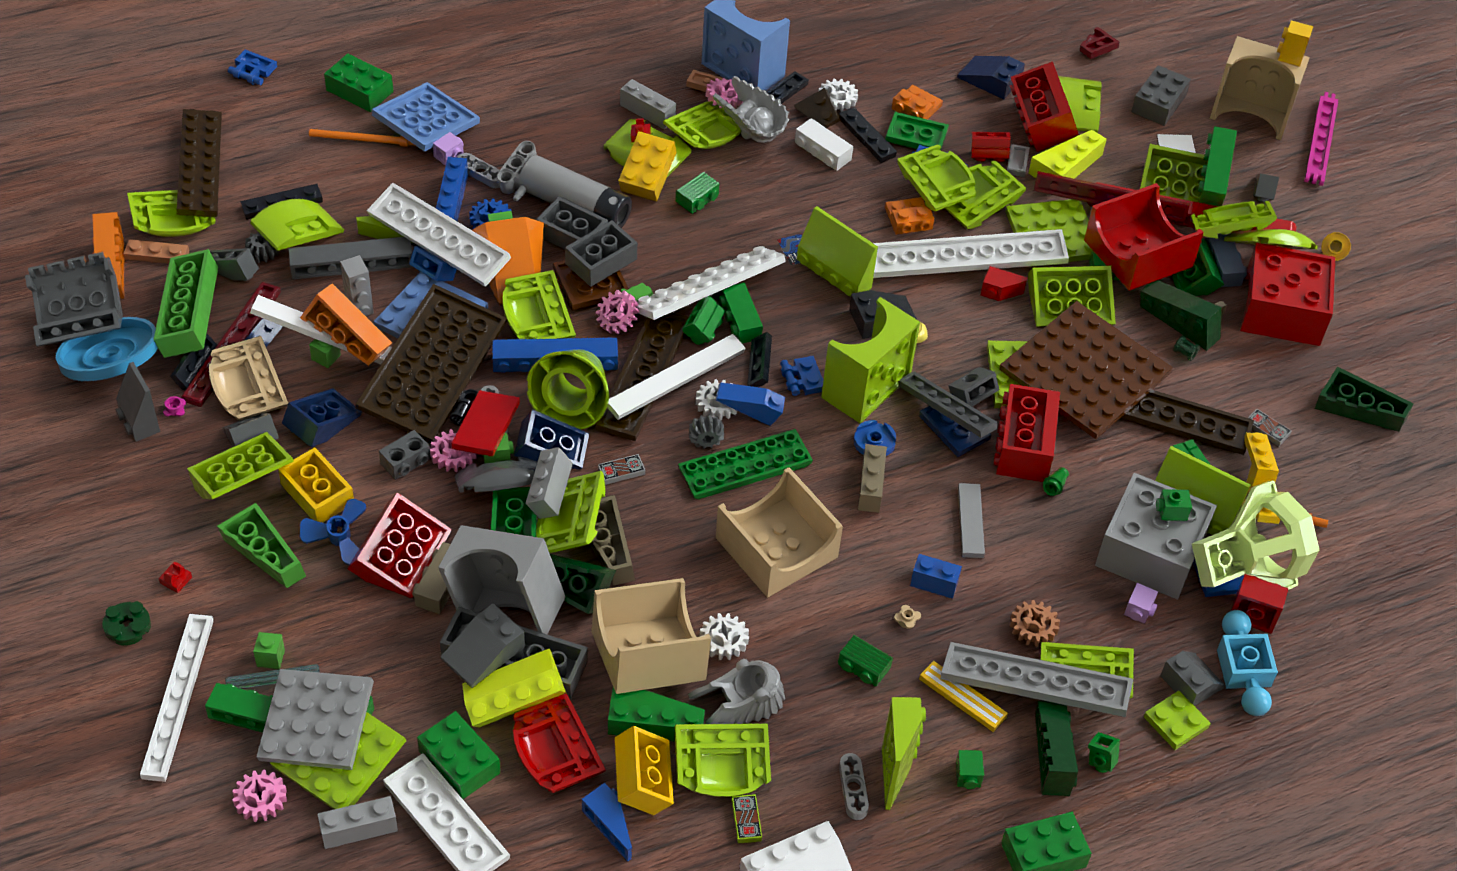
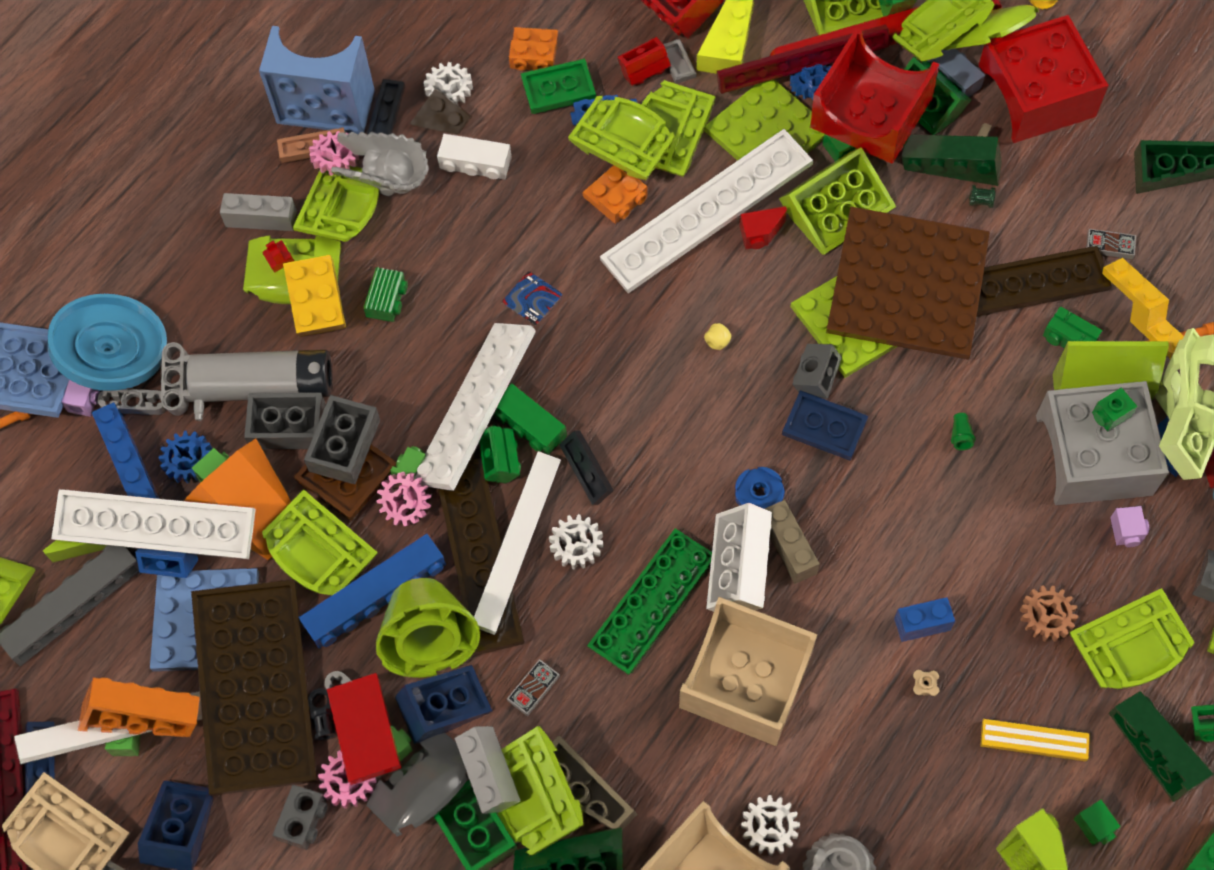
camera: 25 degrees left, 15 degrees up
light grey brick [340,255,374,316] -> none
dark grey gear [689,414,724,449] -> none
blue slope [716,382,785,426] -> none
blue plate [780,356,823,396] -> none
lime slope [797,206,878,296] -> none
lime container [821,297,920,424] -> none
green brick [838,635,893,687] -> none
black plate [839,107,897,163] -> none
black slope [849,290,917,339] -> none
dark grey plate [898,371,997,438] -> none
light grey plate [941,642,1133,717] -> none
light grey tile [958,483,985,558] -> none
red brick [993,384,1060,482] -> none
none -> dark azure container [48,294,167,391]
none -> white brick [706,503,772,612]

